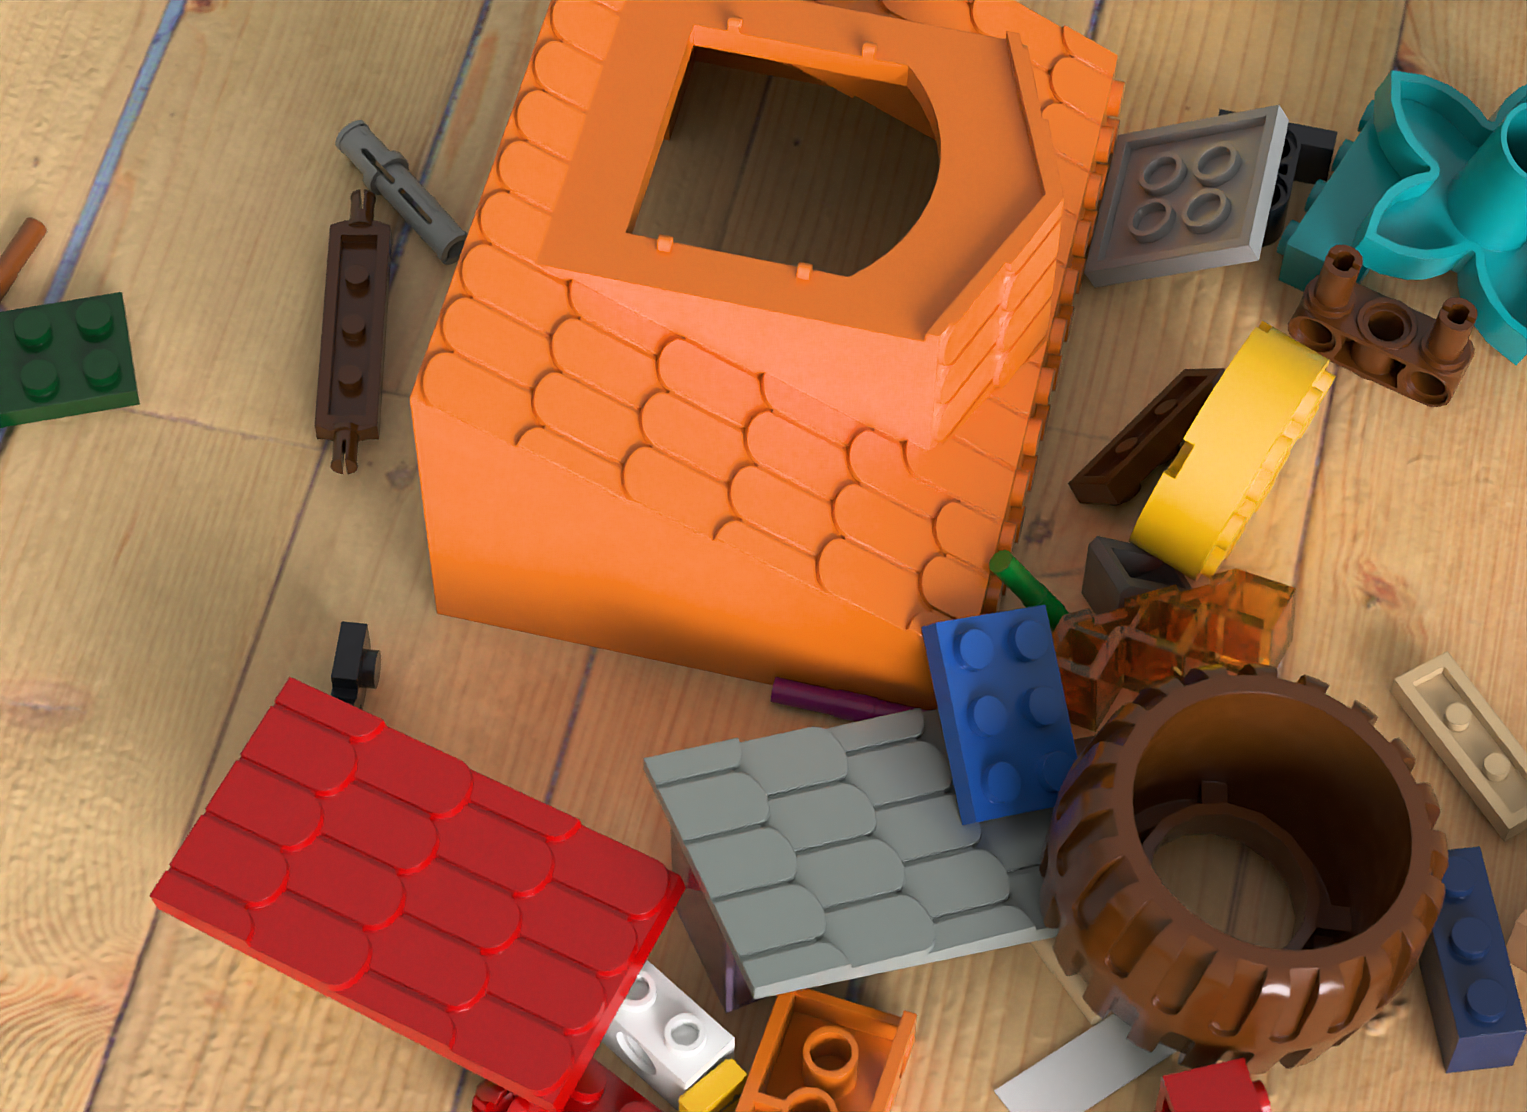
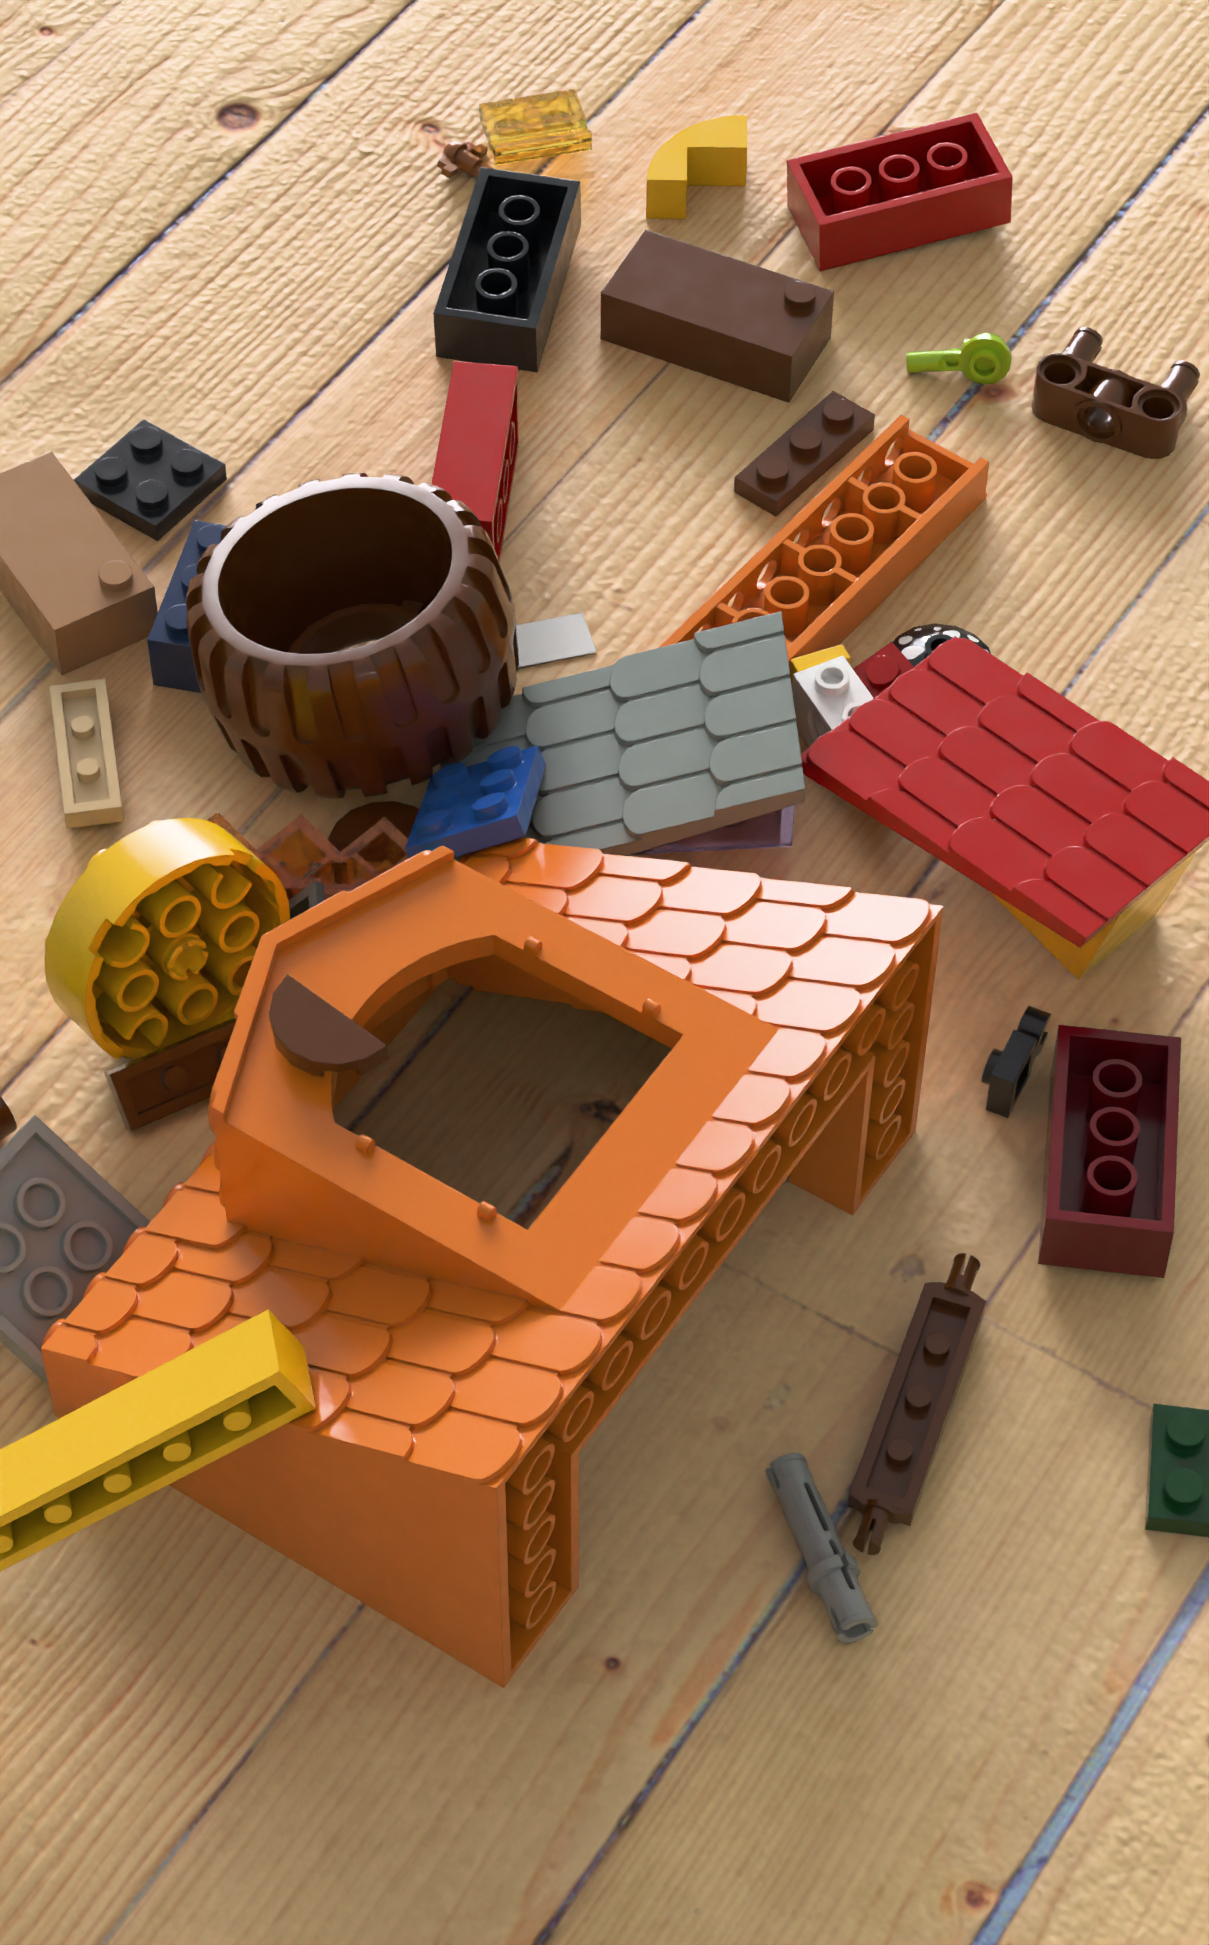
camera: 160 degrees left, 5 degrees down
none -> reddish brown tile [269,974,388,1077]
none -> dark red brick [1038,1024,1181,1278]

